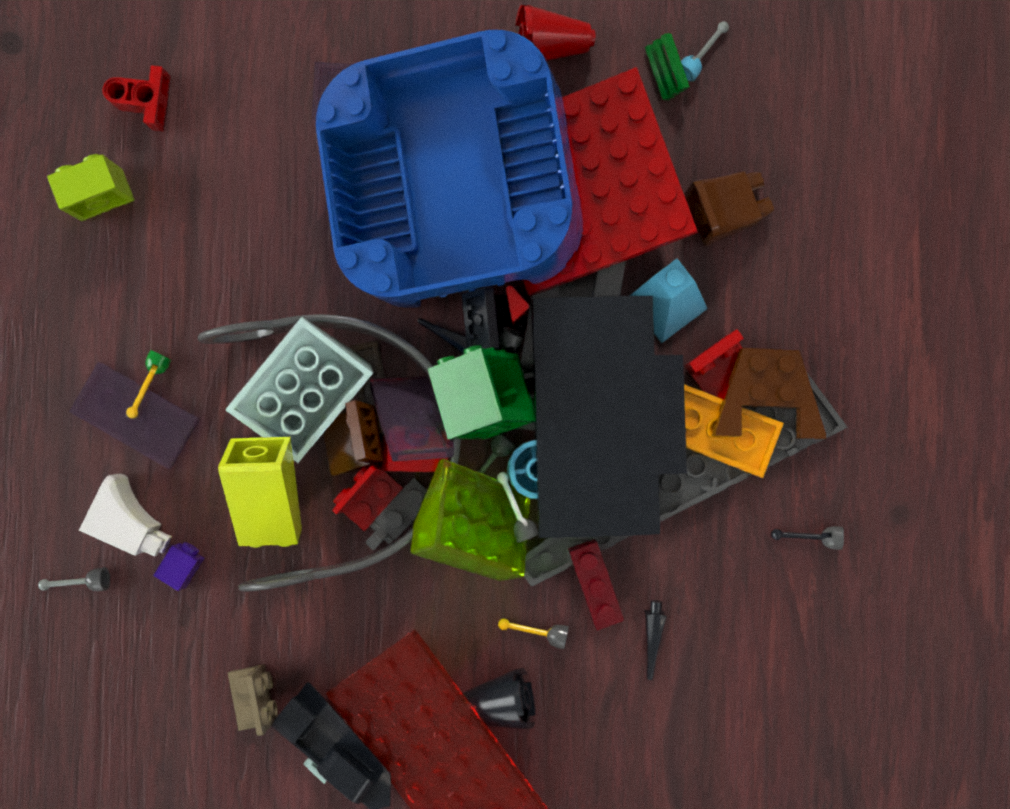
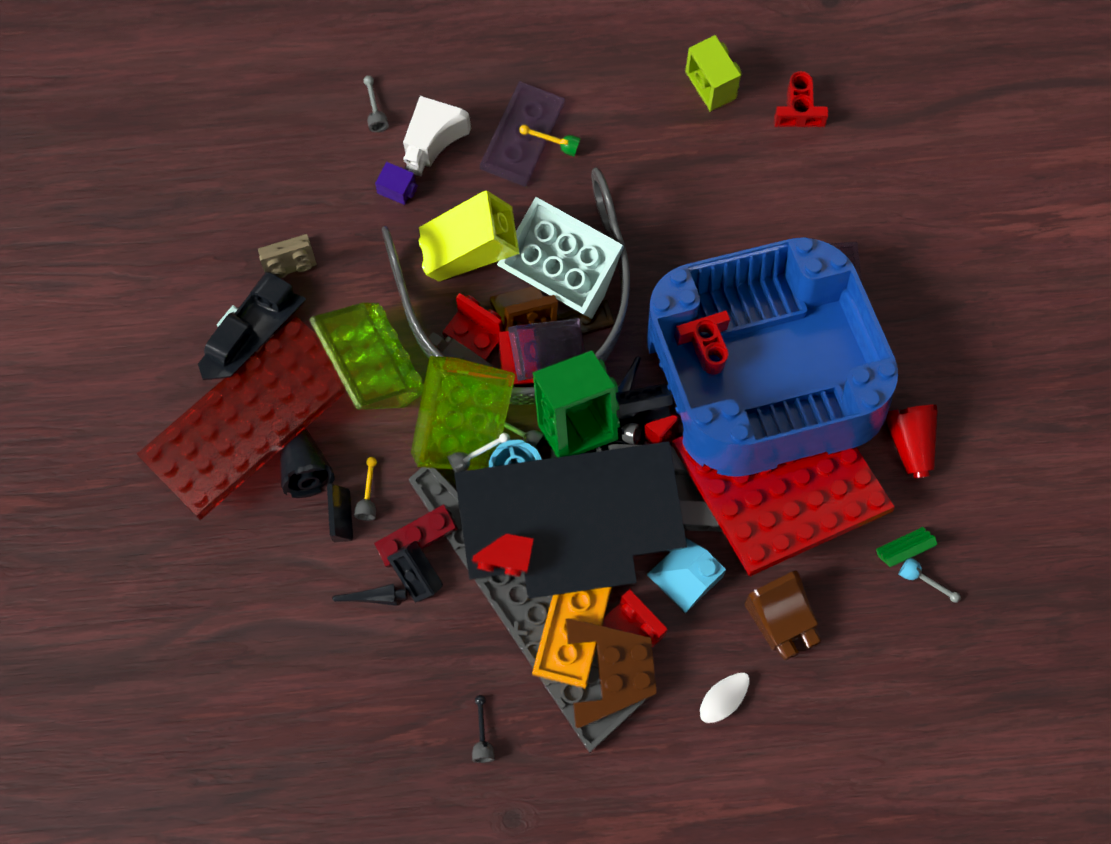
camera: 80 degrees right, 15 degrees down
none -> clear neon green slope [309,302,426,409]
none -> black slope [327,484,353,543]
none -> black slope [387,541,443,603]
none -> red slope [472,533,533,577]
none -> red tile [674,311,730,375]
none -> white arm [700,673,749,723]

